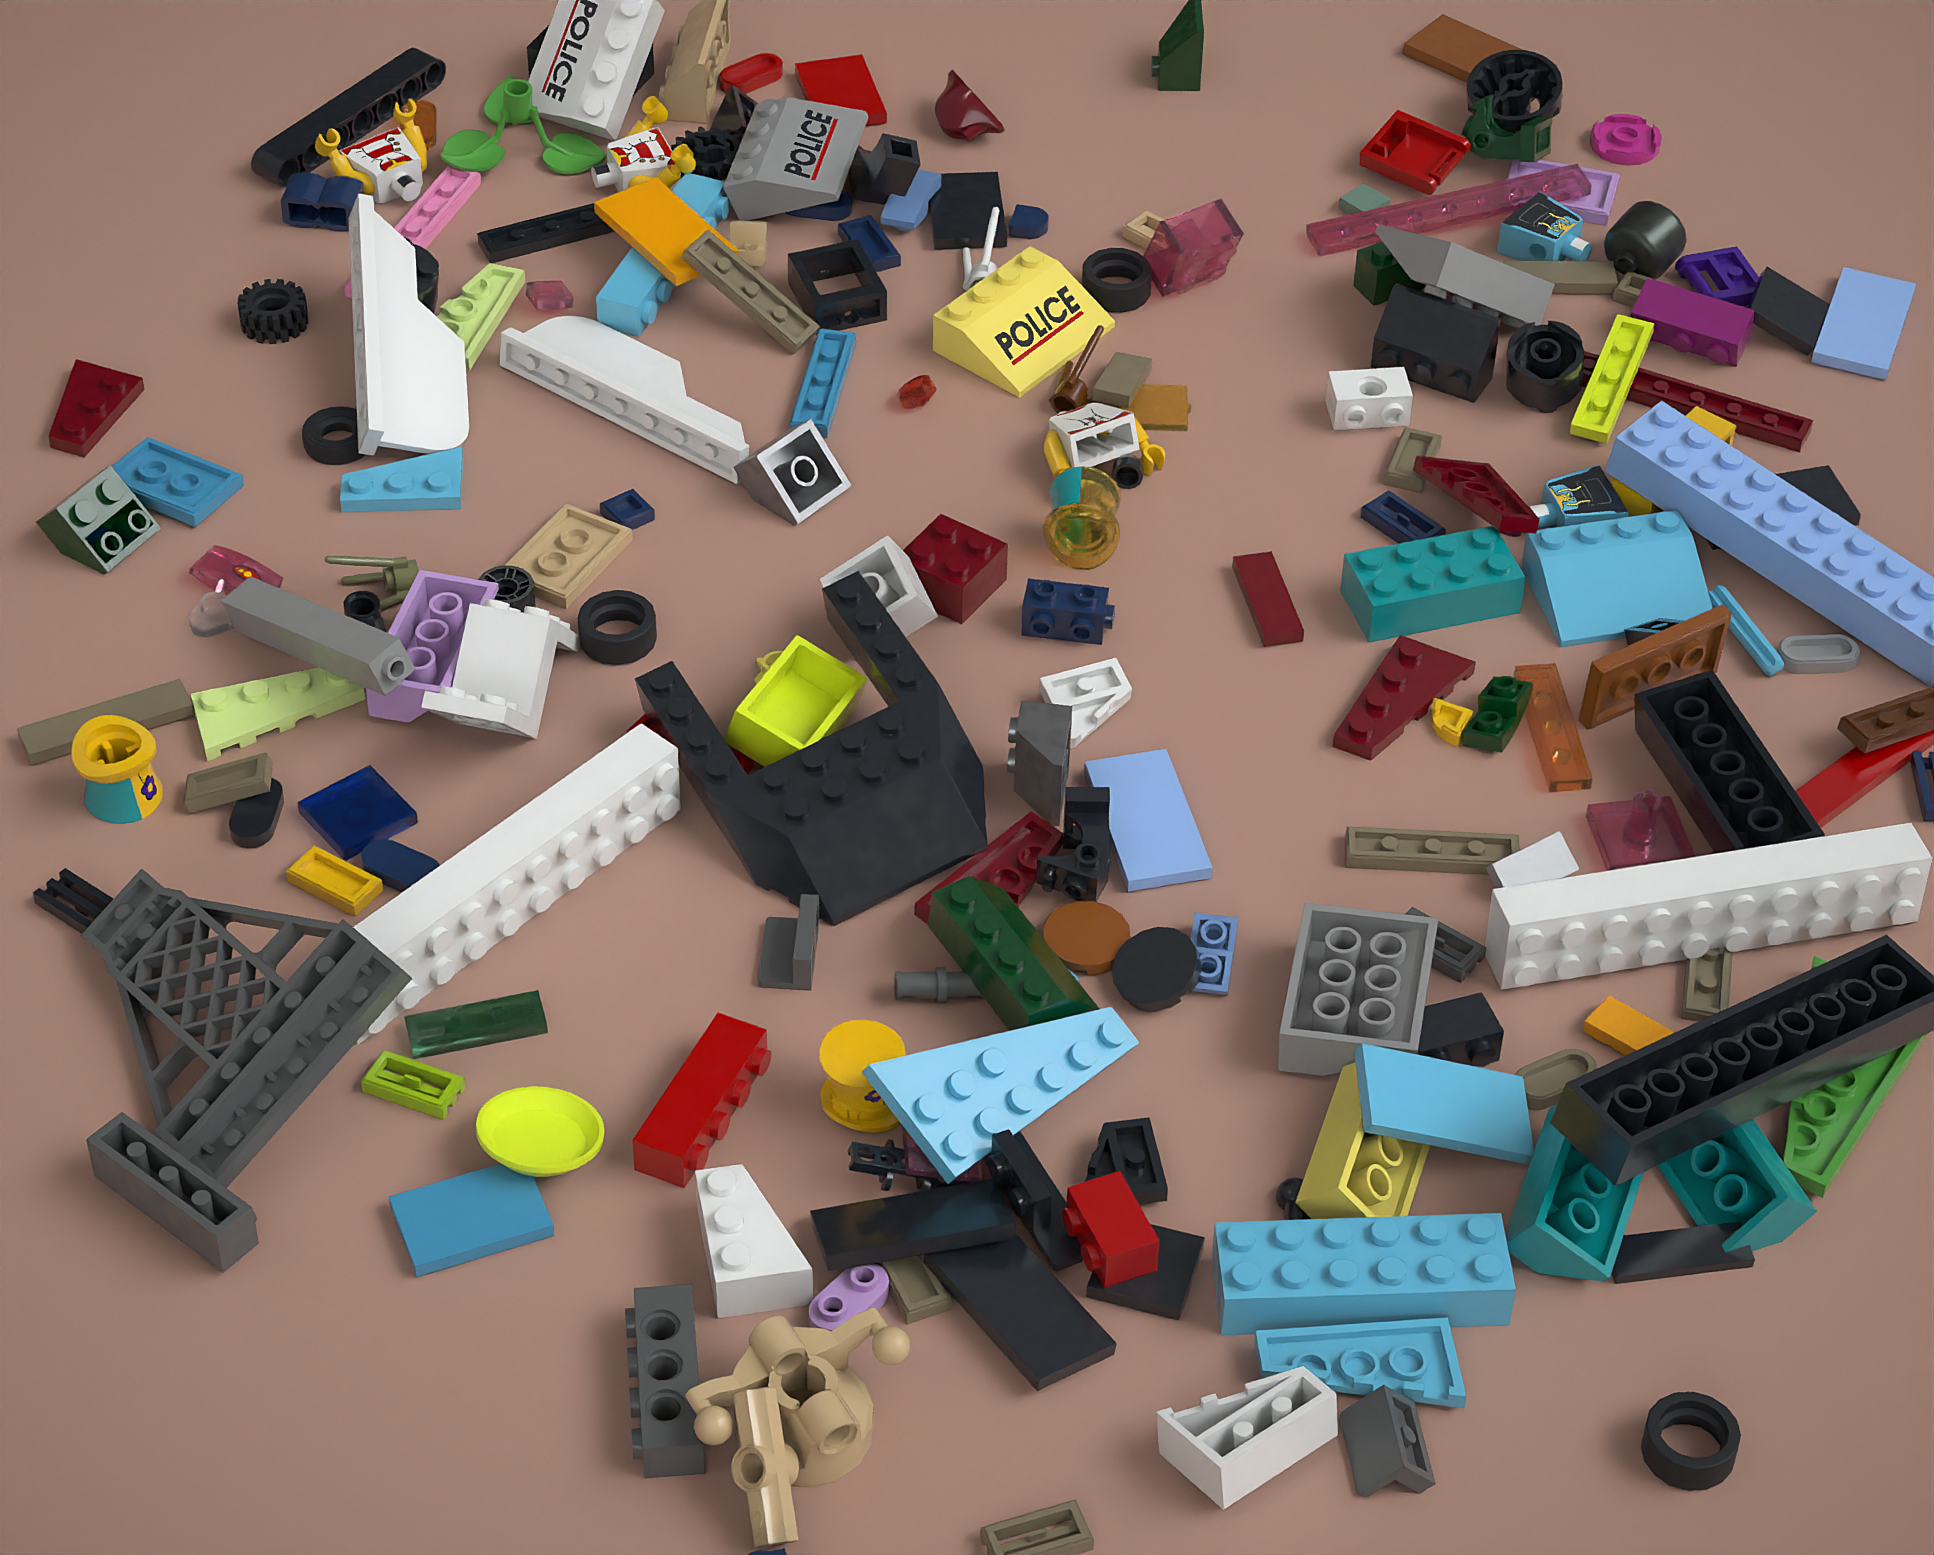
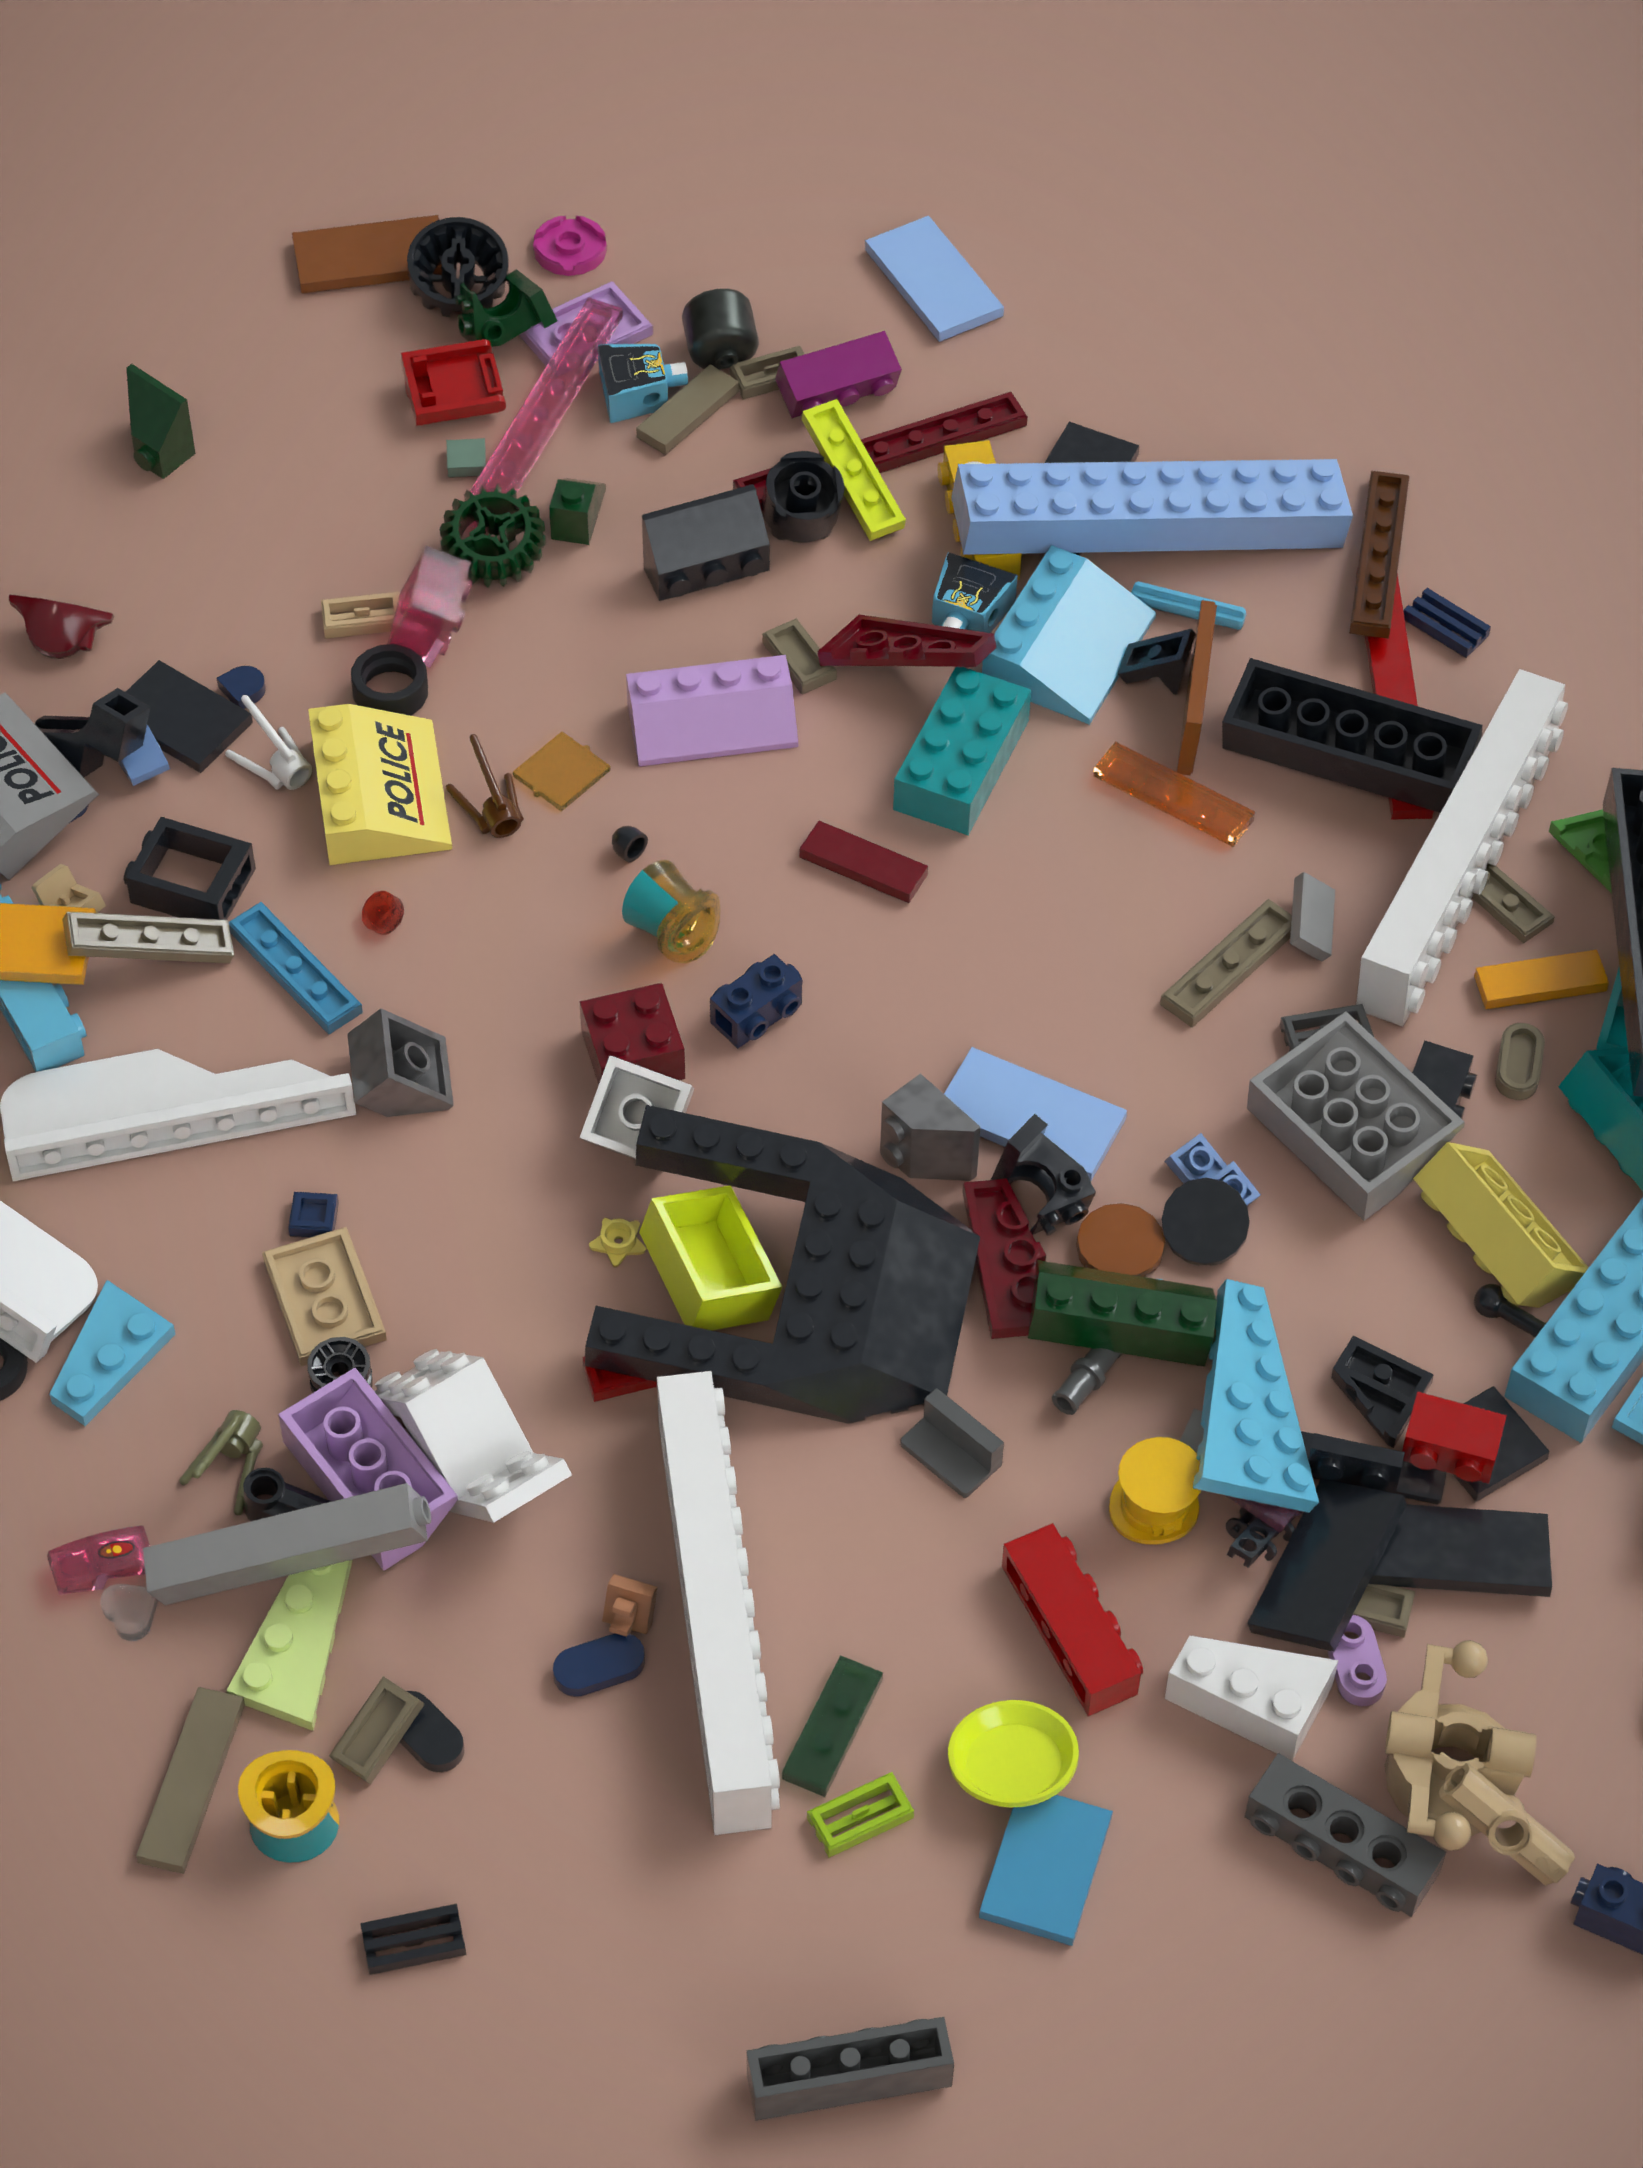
camera: 50 degrees left, 10 degrees up
dark grey wing [81,868,413,1188] -> none
yellow tile [286,845,383,917] -> none
clear blue tile [297,765,418,861] -> none
black tyre [577,590,657,665] -> none
dark blue tile [838,215,901,272] -> none
white wing [1038,658,1132,749] -> none
white torso [1043,403,1165,498] -> none
dark tan tile [1092,352,1152,408] -> none
white brick [1326,367,1413,430] -> none
dark red wing [1332,635,1476,761] -> none
medium azure tile [1354,1043,1534,1164] -> none
dark blue tile [1360,490,1446,544] -> none
light grey slope [1375,224,1555,329] -> none
yellow tile [1431,698,1474,747] -> none
dark green slope [1462,676,1533,752] -> none
clear pink tile [1586,790,1695,871] -> none
dark purple plate [1675,246,1759,306] -> none
black tile [1748,267,1830,356] -> none
light grey tile [1777,634,1860,674] -> none
none -> dark green gear [440,484,546,588]
none -> nougat tile [602,1574,658,1637]
none -> lavender slope [626,655,798,767]

